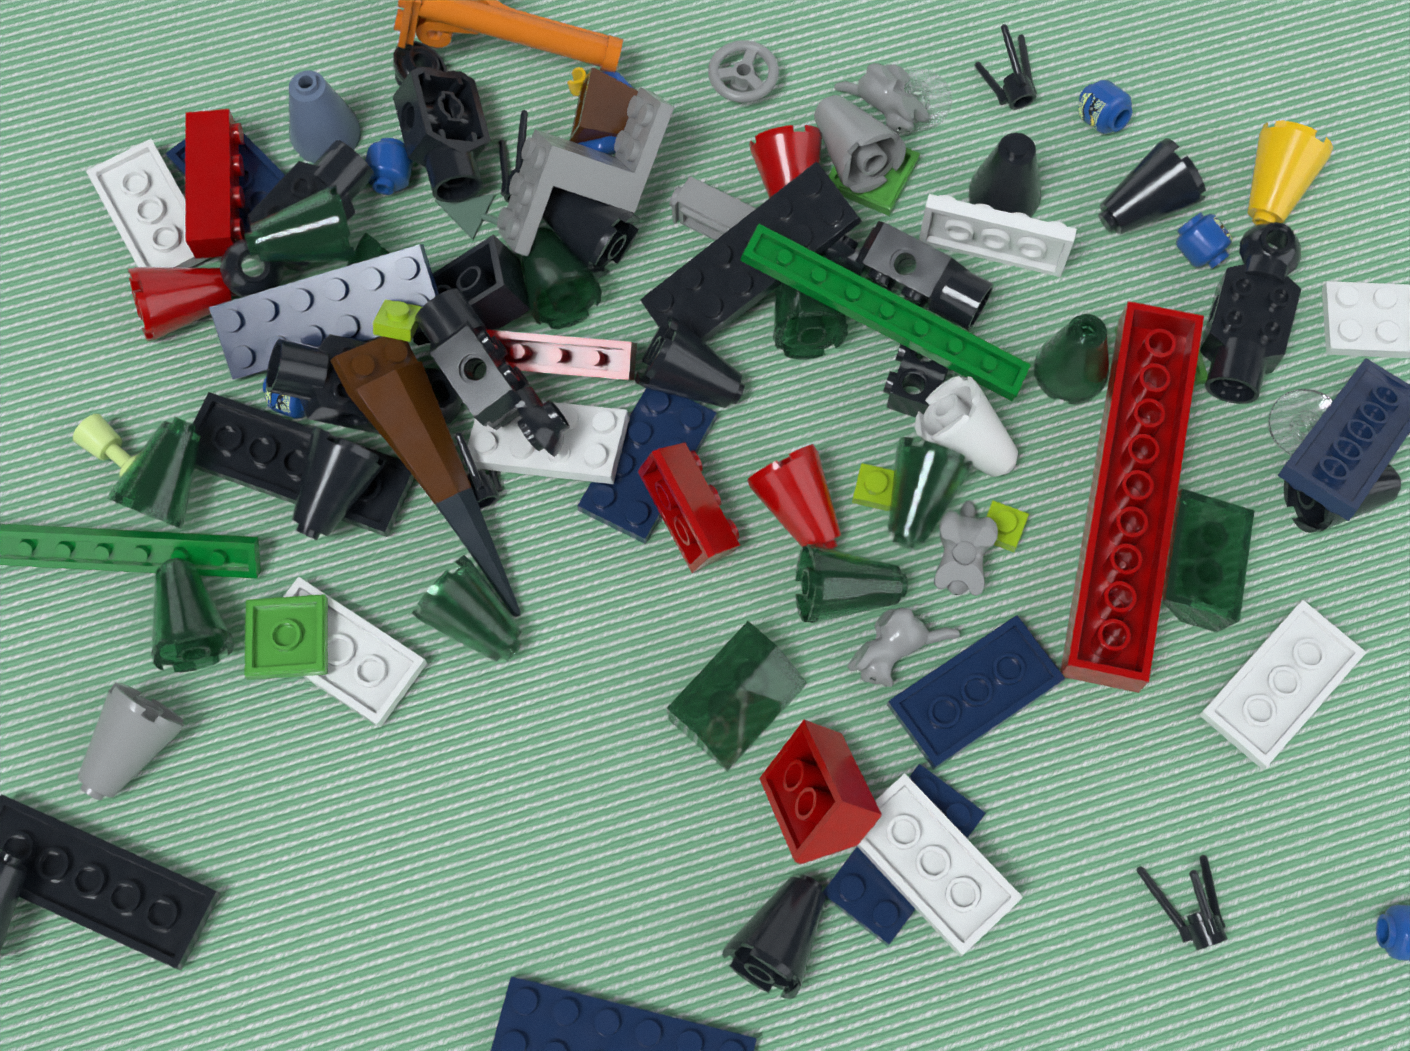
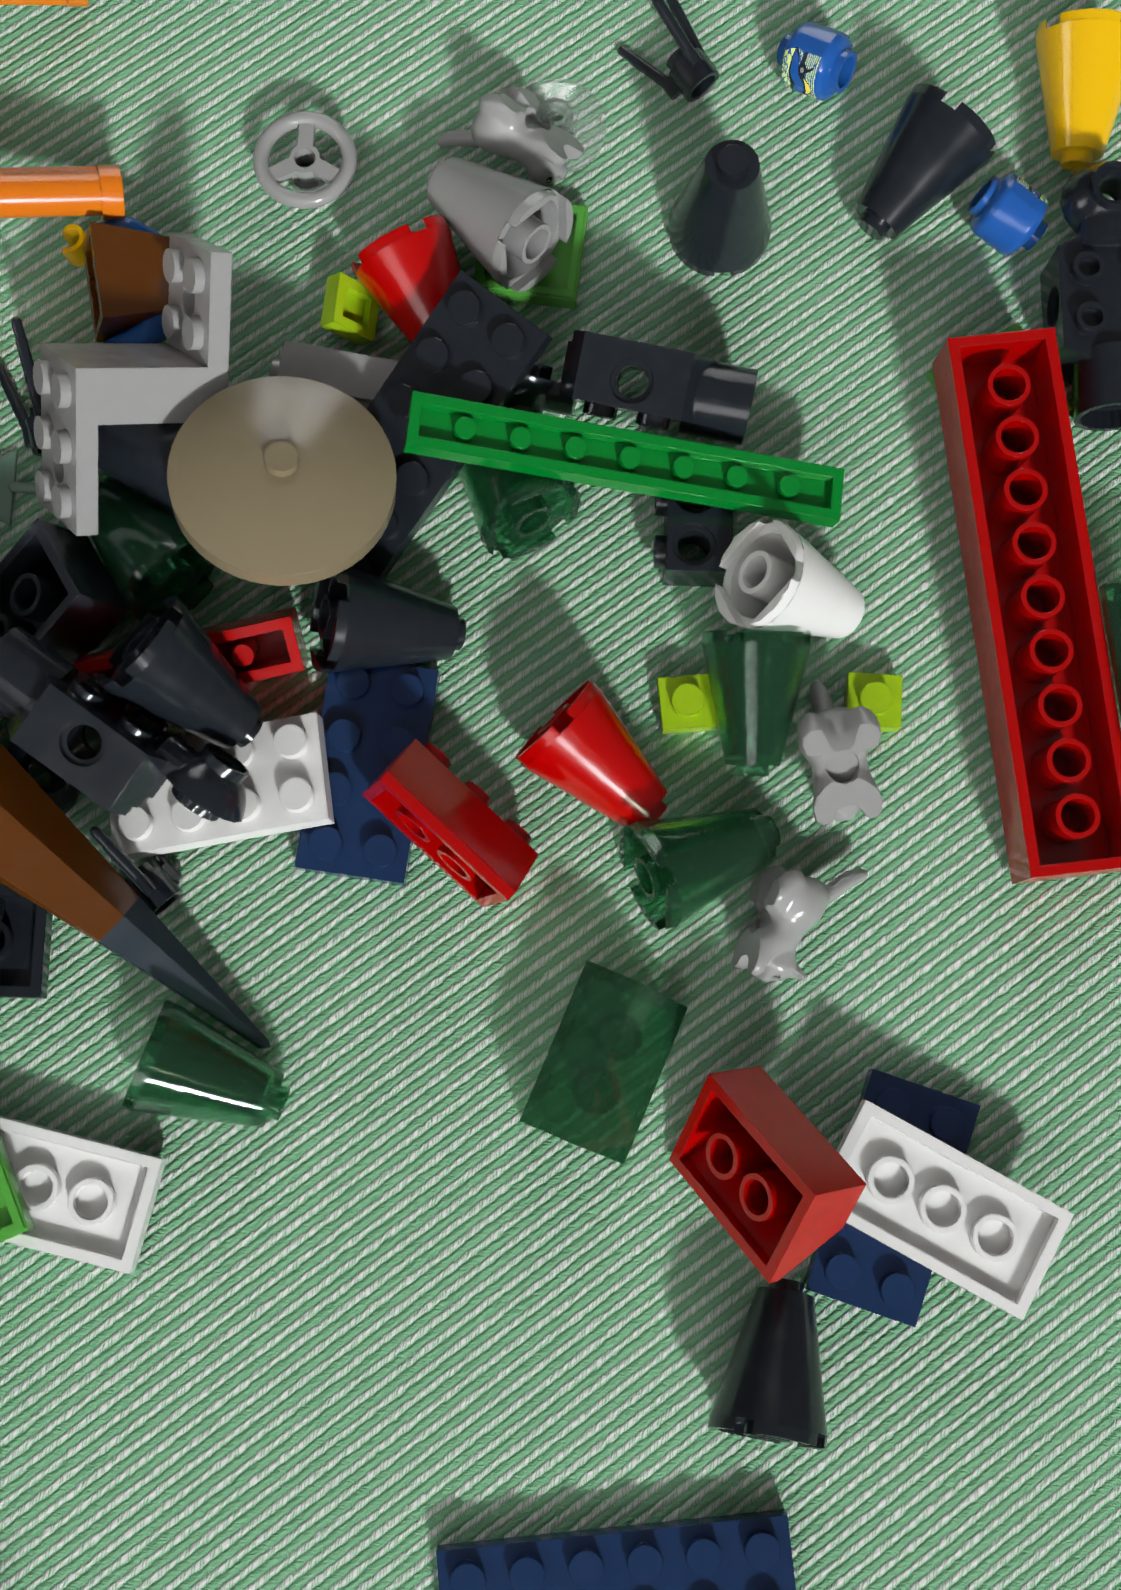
camera: 25 degrees left, 10 degrees up
dark blue plate [887,615,1065,770] -> none
white plate [919,194,1077,277] -> none
clear green cone [1034,314,1110,405] -> none
none -> black cone [98,596,263,750]
none -> dark tan dish [167,376,397,586]
none -> lime plate [320,272,379,346]

